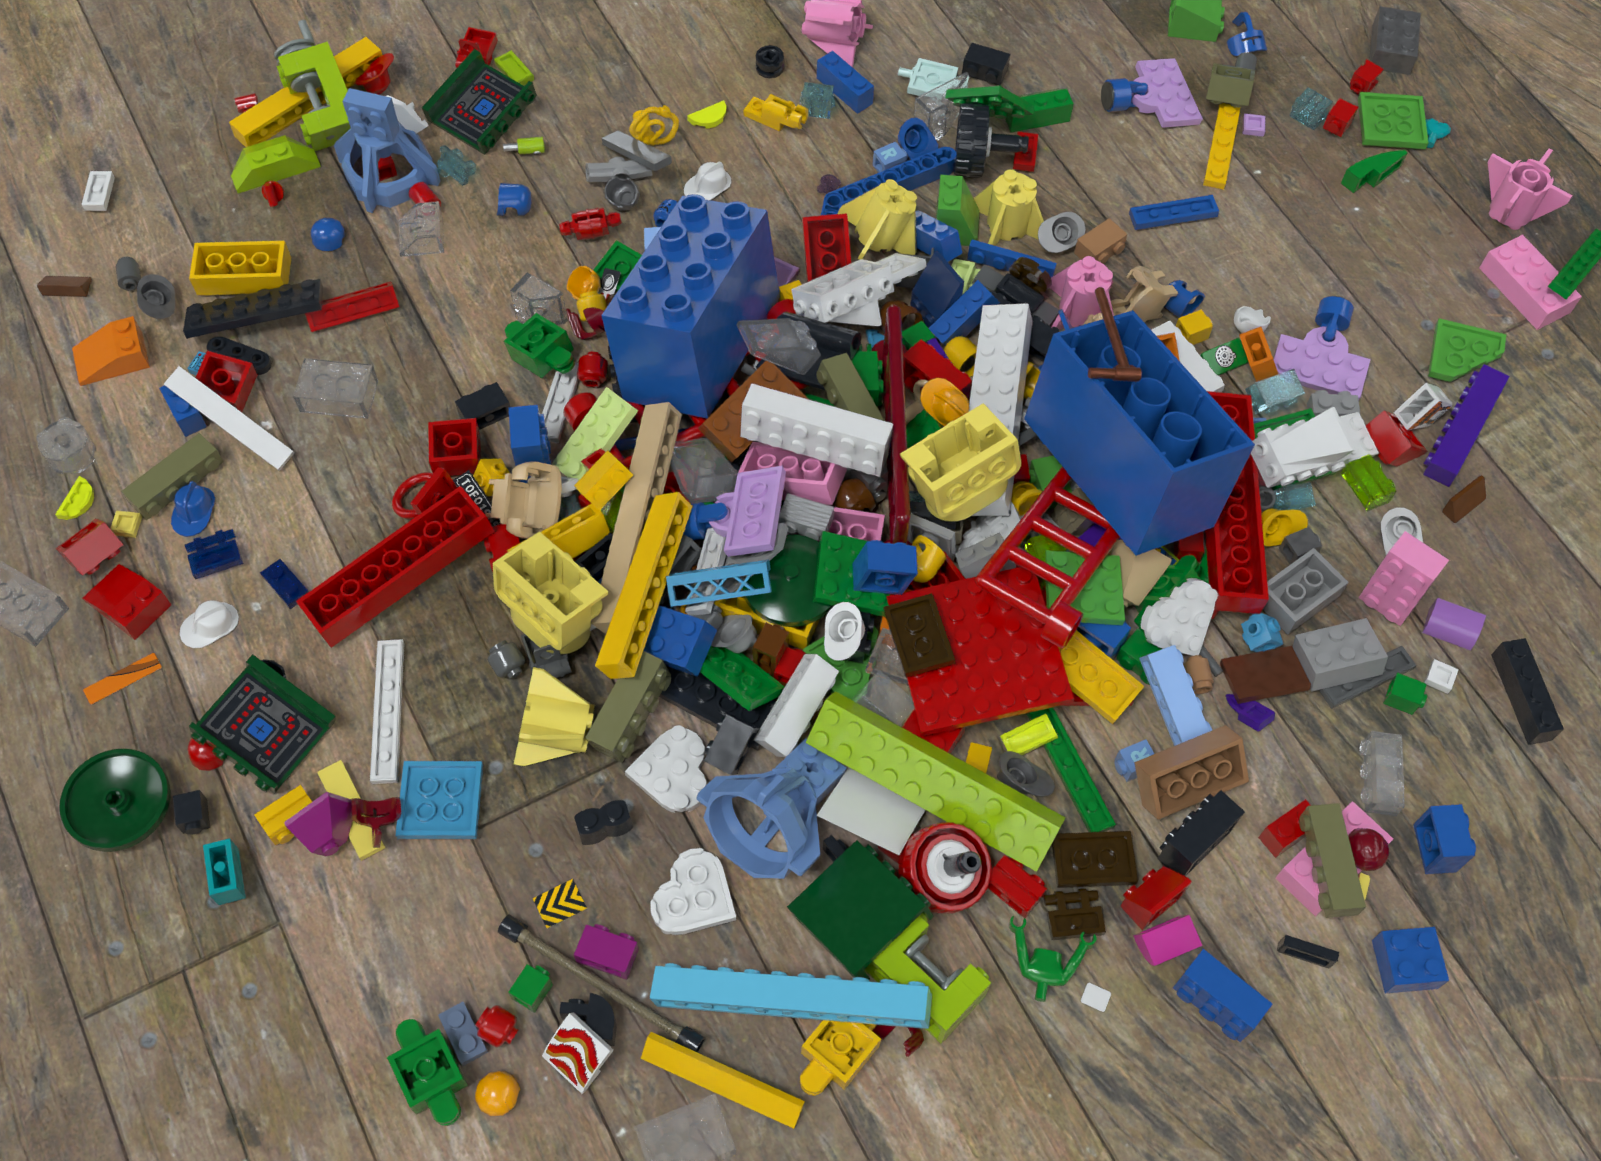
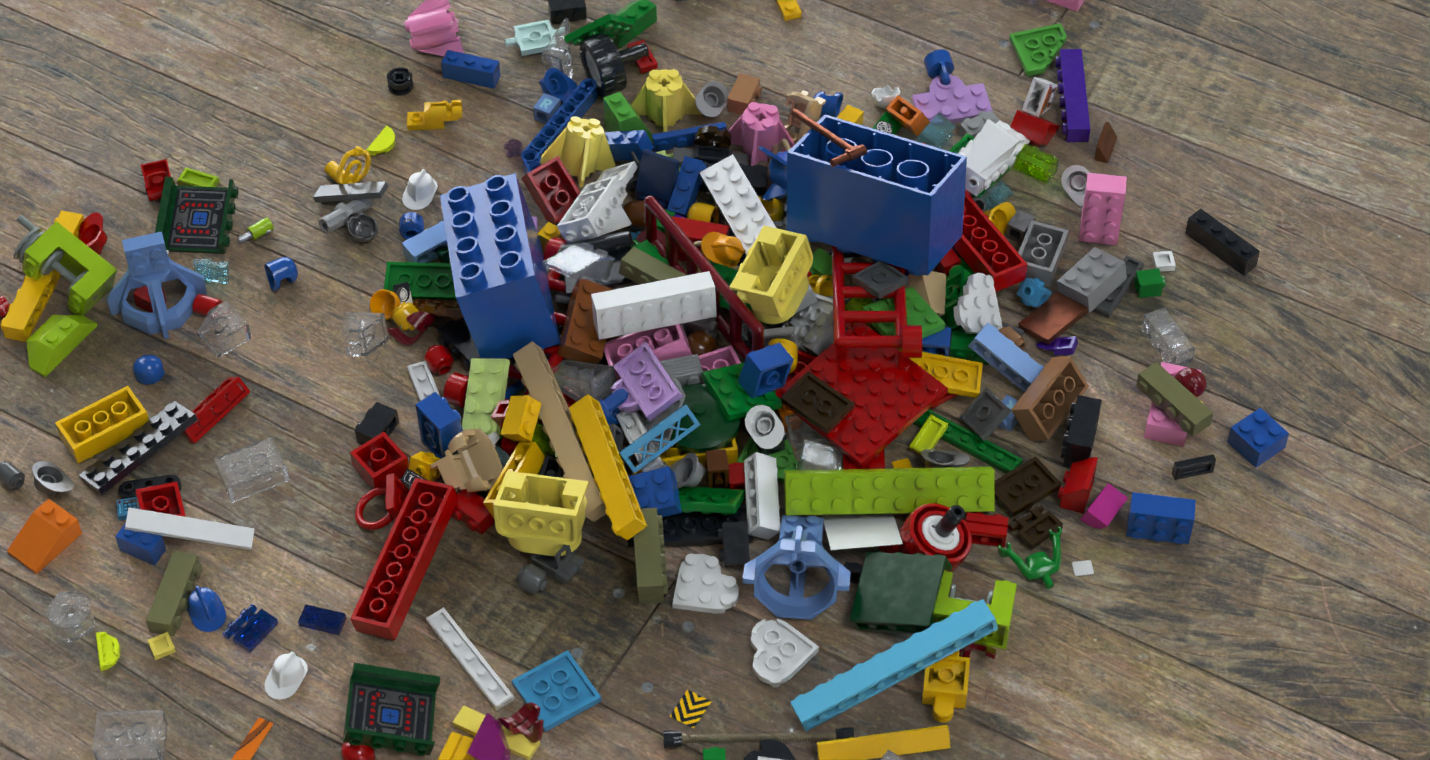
camera: 30 degrees left, 10 degrees down
red slope [55,518,123,576] -> none
red slope [82,564,171,640] -> none
red plate [262,181,284,207] -> none
green brick [504,313,575,378] -> none
light yellow brick [514,667,595,766] -> none
red piece [559,208,622,240] -> none
black brick [574,800,632,845] -> none
magenta brick [574,924,639,980] -> none
clear light blue head [799,82,835,119] -> none
blue plate [1129,195,1219,230] -> none
red brick [1258,799,1311,858] -> none
blue brick [1413,804,1476,874] -> none
medium lavender brick [1422,598,1486,651] -> none
none -> dark grey tile [852,261,909,299]
none -> dark grey tile [960,387,1012,441]

